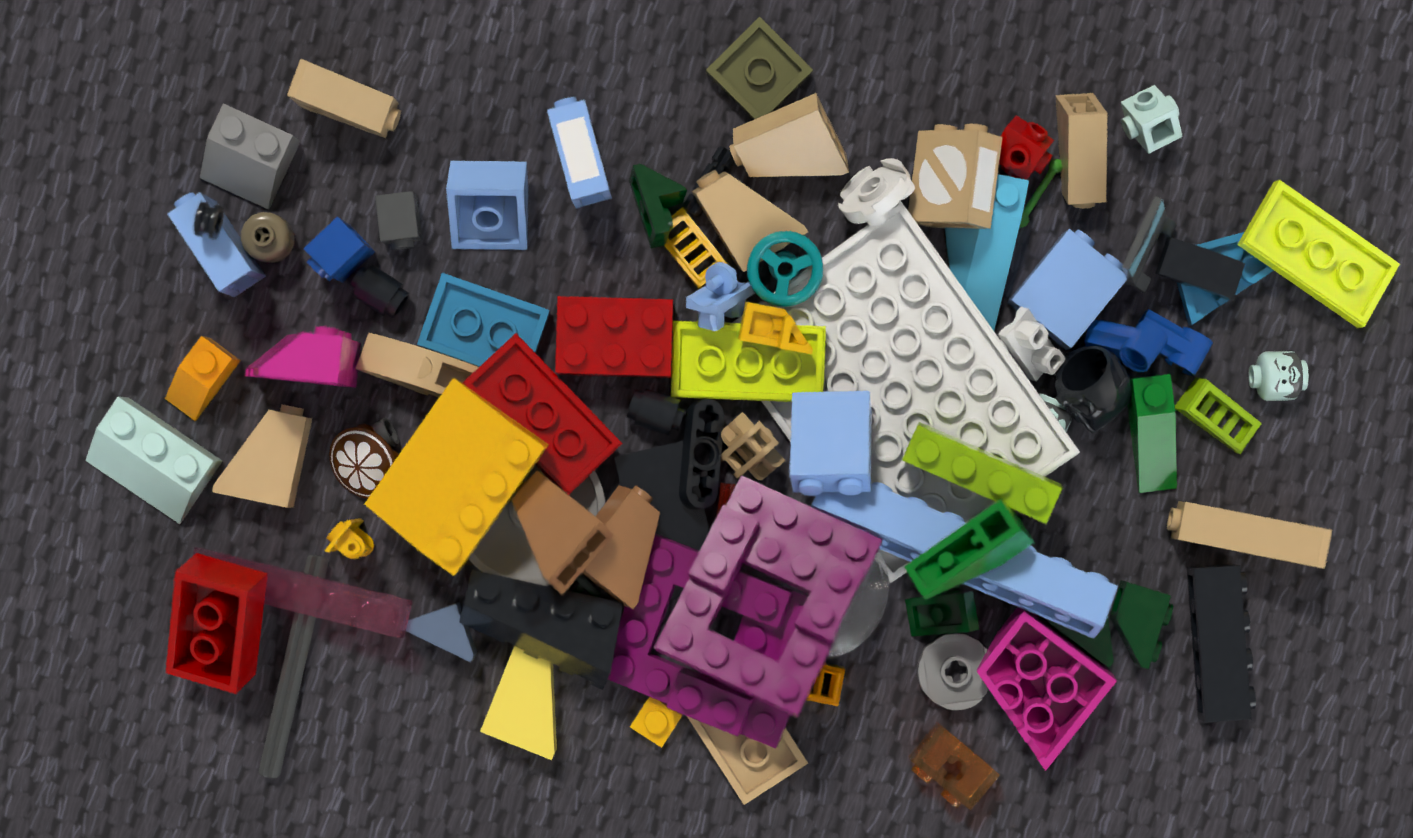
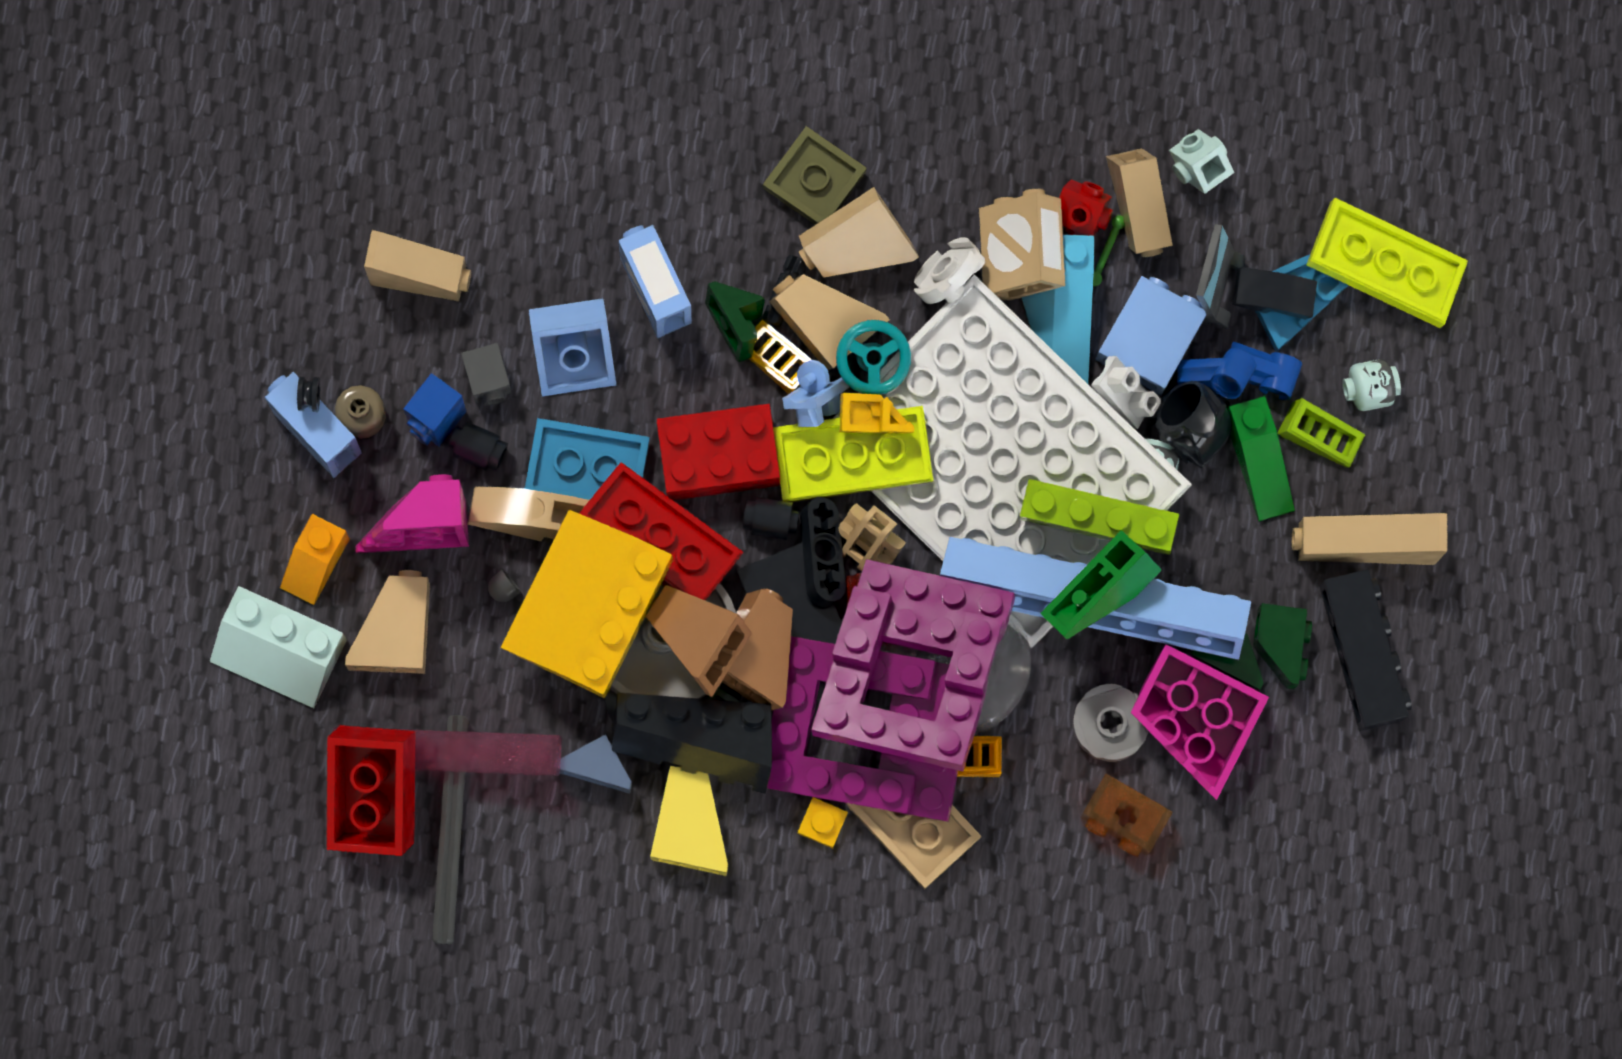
camera: 20 degrees left, 10 degrees down
light grey slope [200,103,301,210] -> none
yellow hinge [324,518,374,559] -> none
dish [329,424,399,498] -> none
light blue brick [790,391,872,496] -> none
dark green slope [905,590,979,637] -> none

